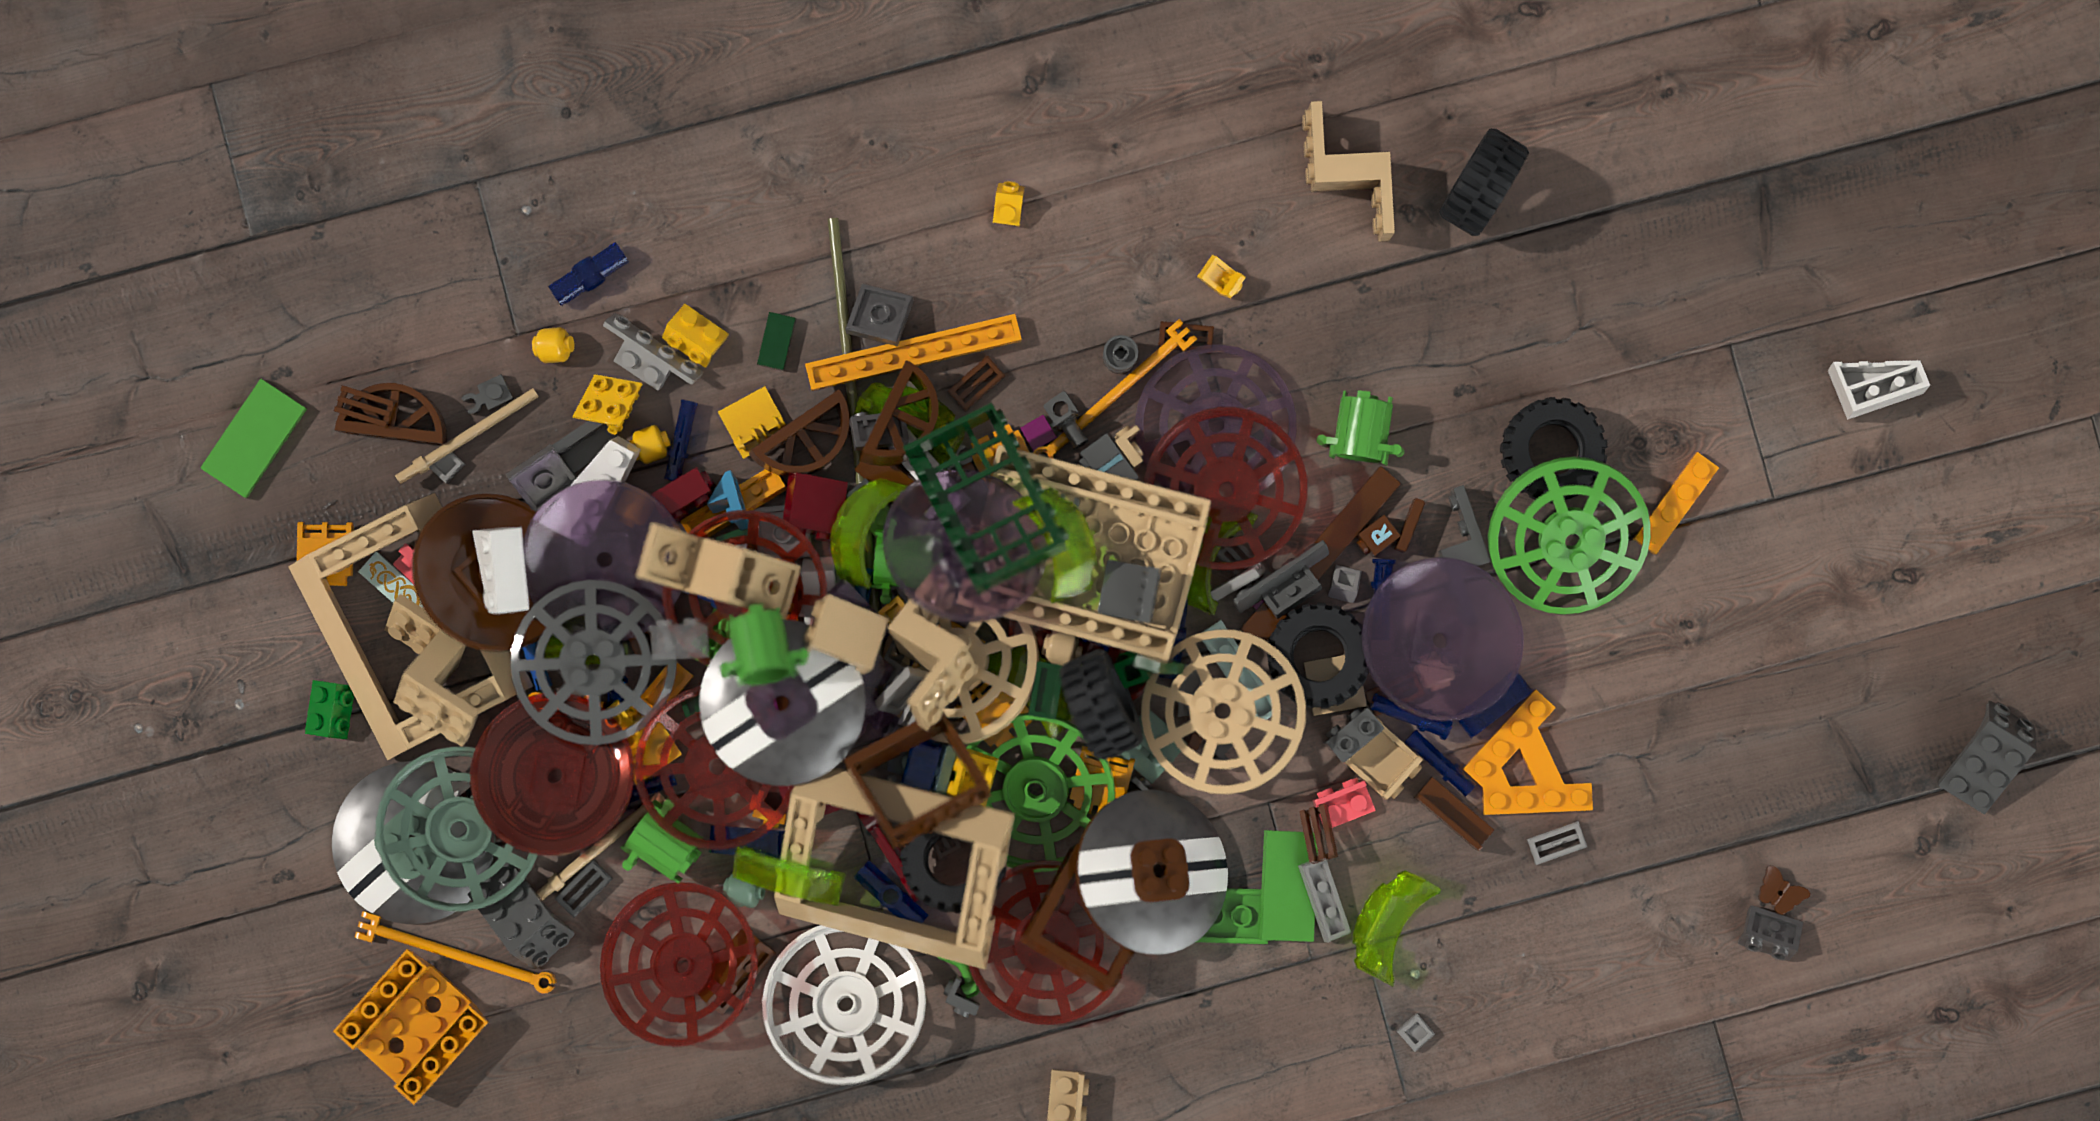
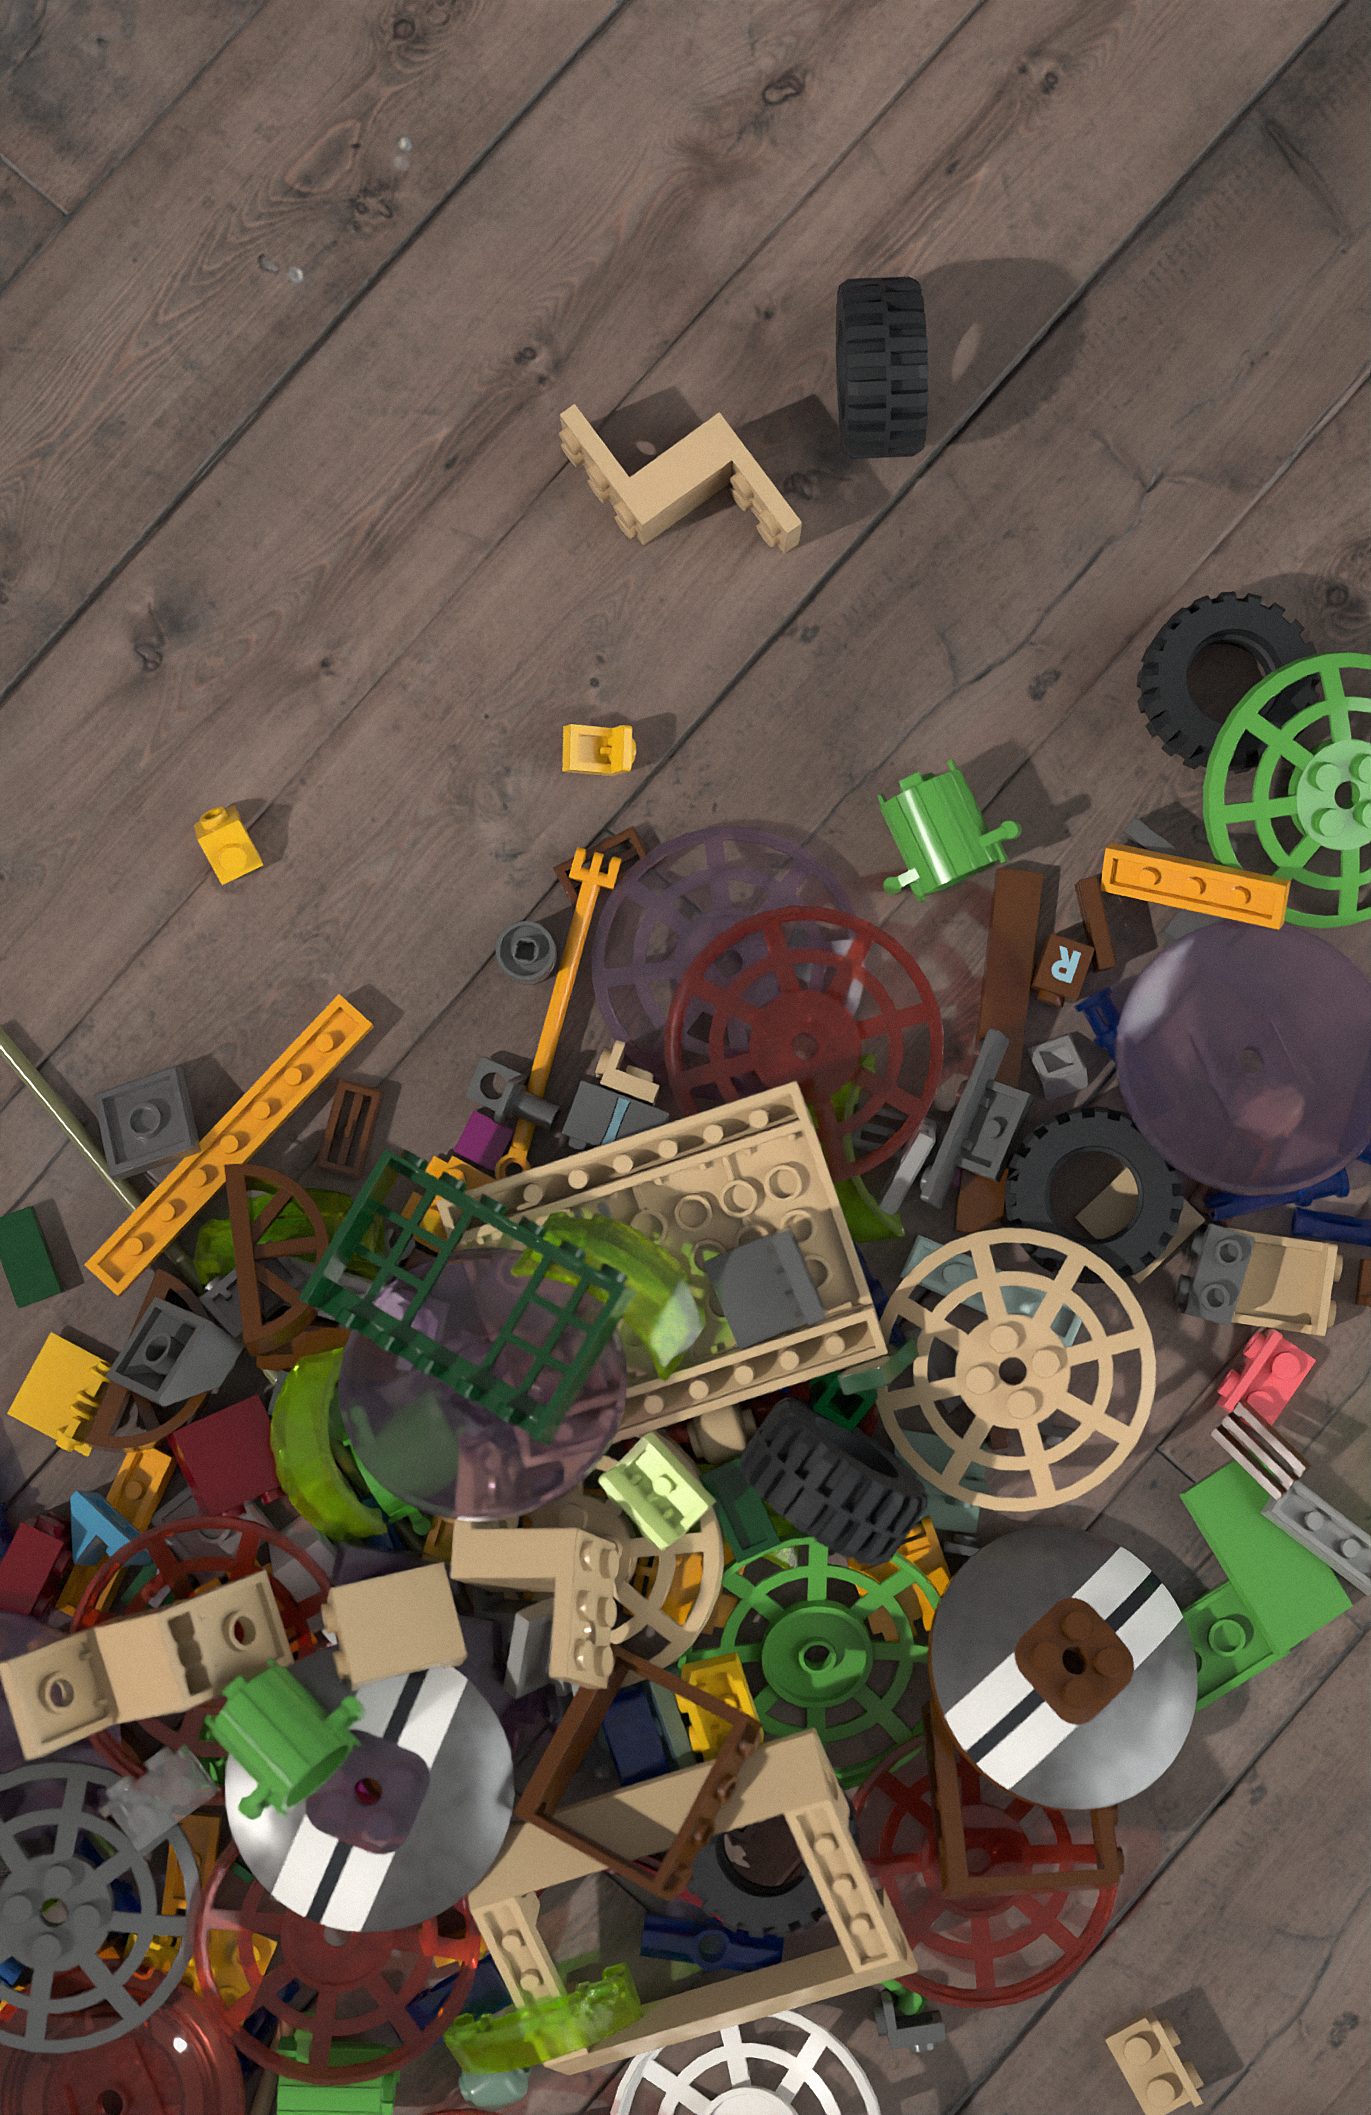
camera: 30 degrees left, 0 degrees up
none -> dark grey slope [105,1297,245,1407]
none -> yellowish green bracket [598,1431,717,1550]
none -> light orange plate [1100,842,1291,930]

